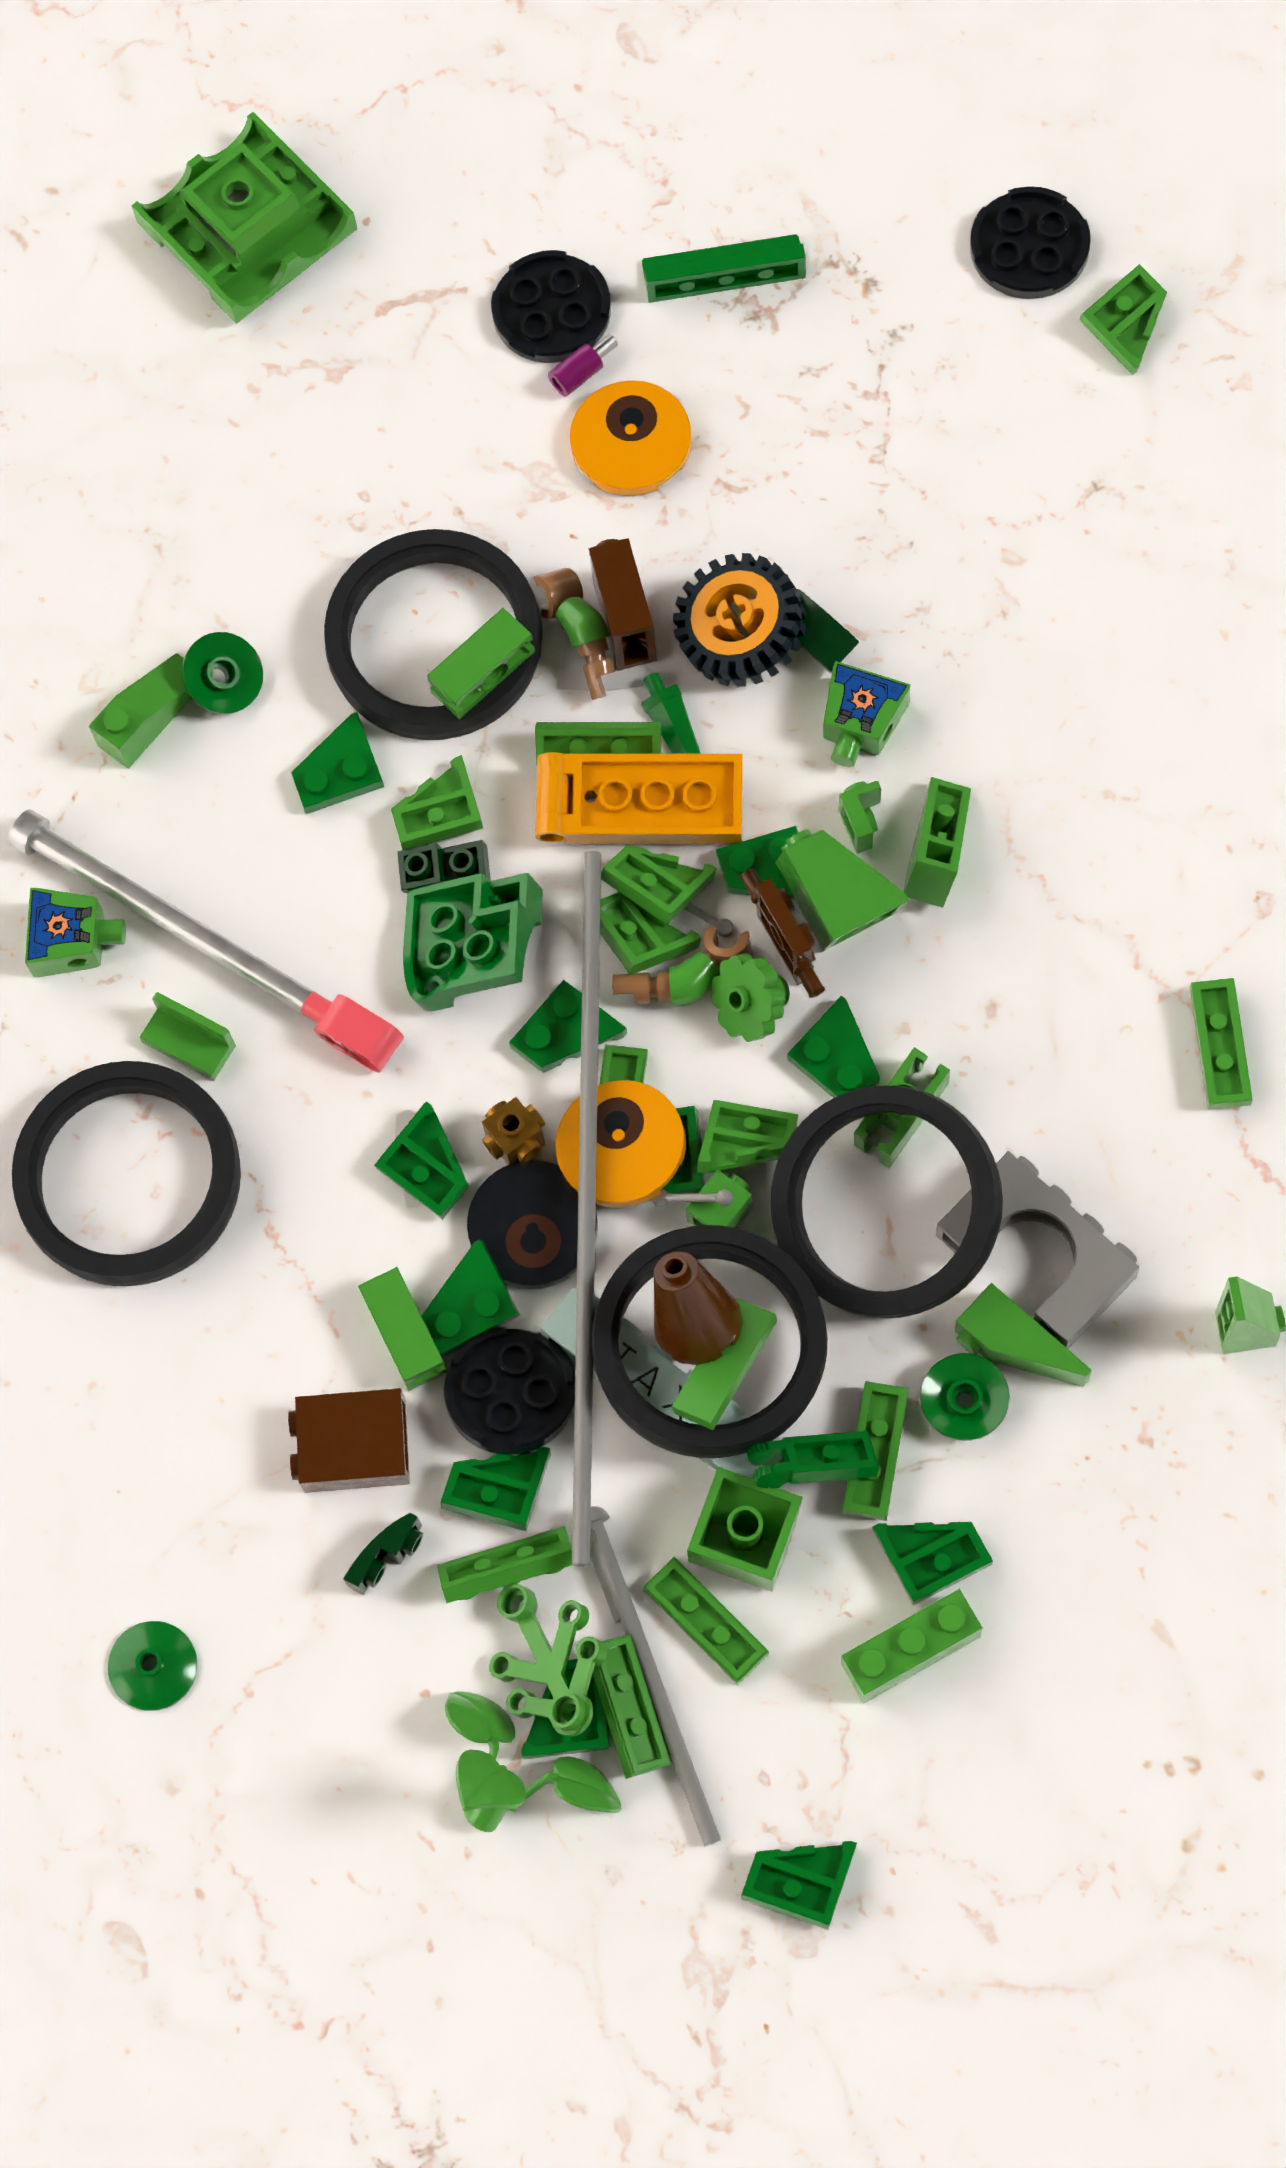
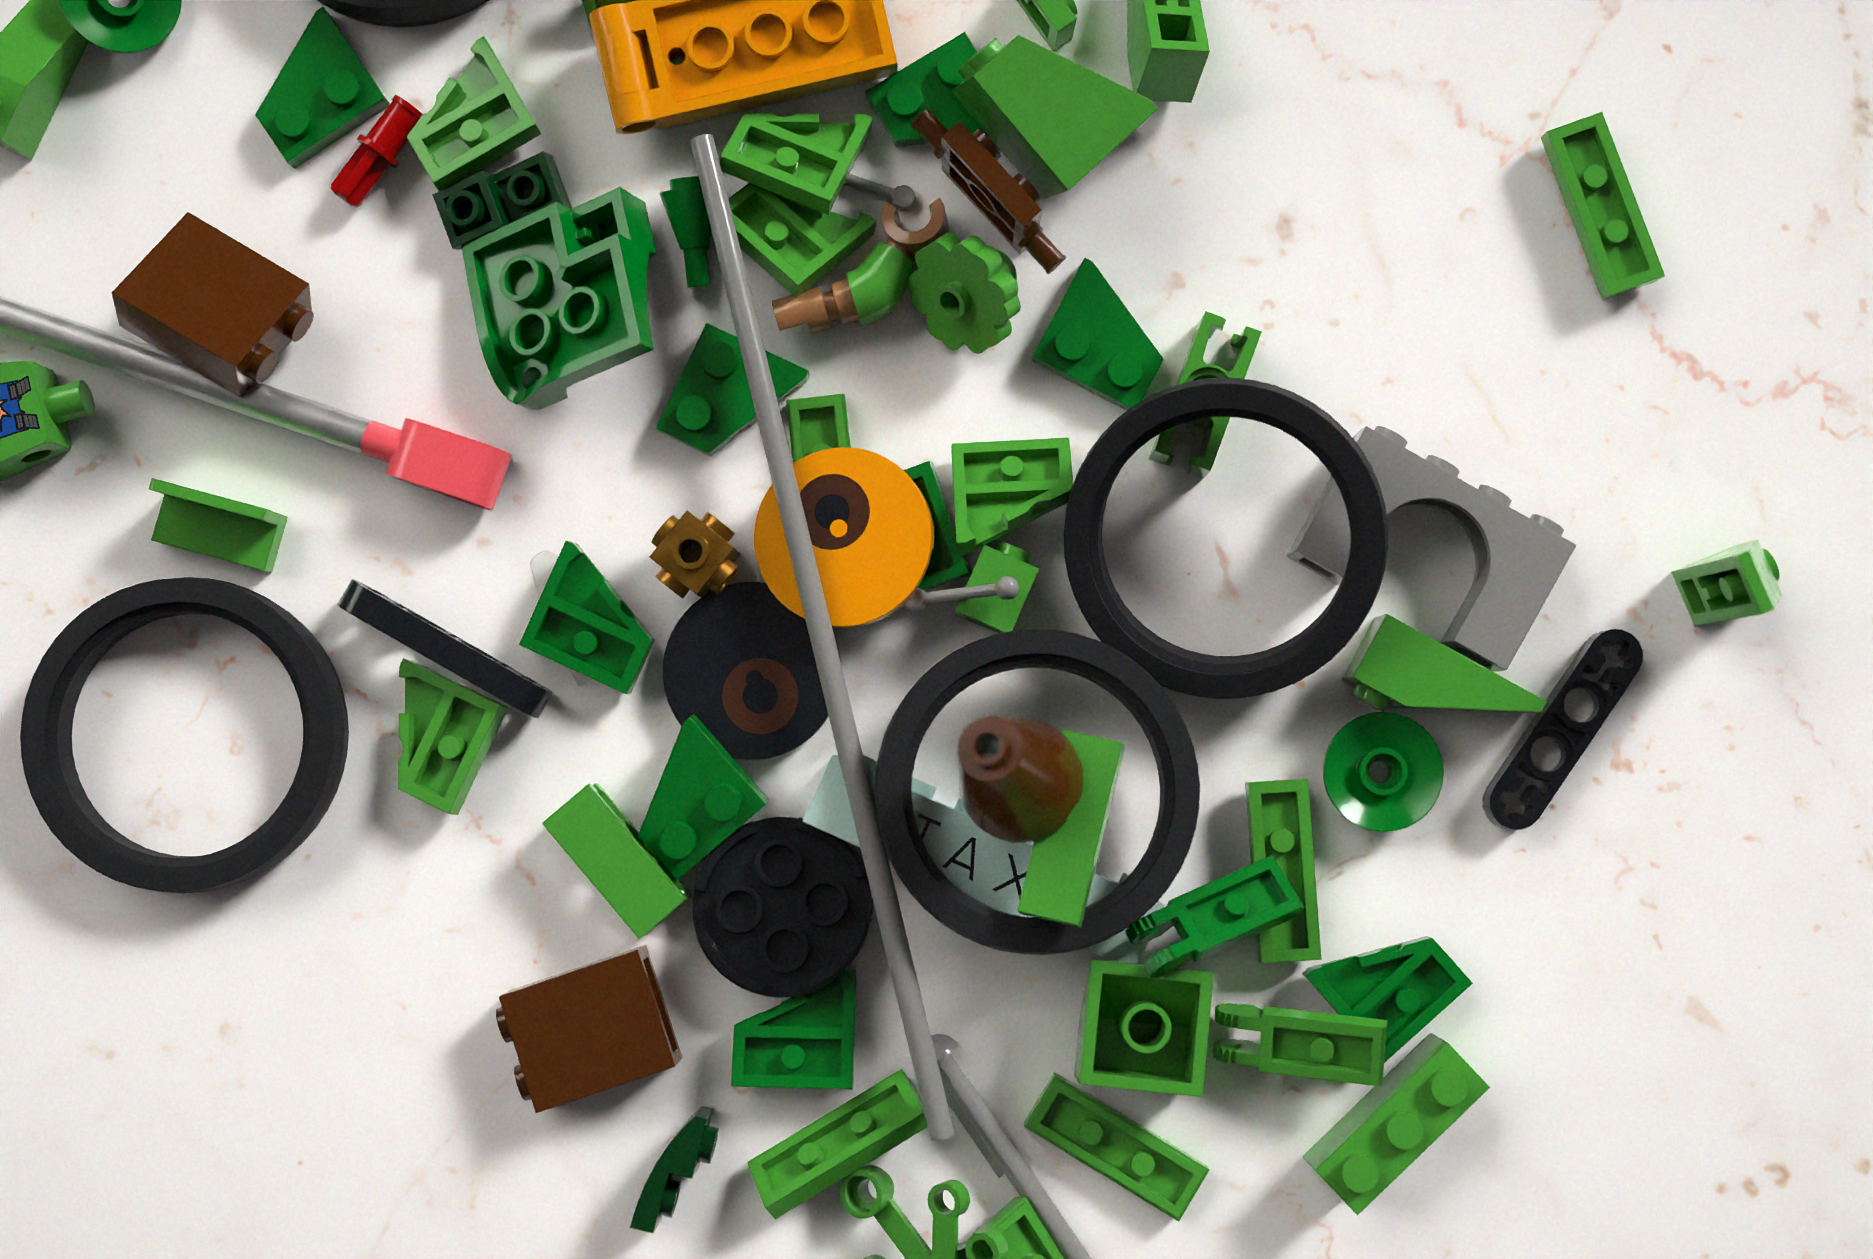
camera: 20 degrees left, 15 degrees up
none -> reddish brown brick [111,212,314,398]
none -> red axle [330,95,423,207]
none -> black beam [337,579,553,719]
none -> bright green wing [398,658,509,815]
none -> green cone [659,176,712,288]
none -> bright green hinge [1213,1003,1387,1086]
none -> black beam [1482,629,1643,830]

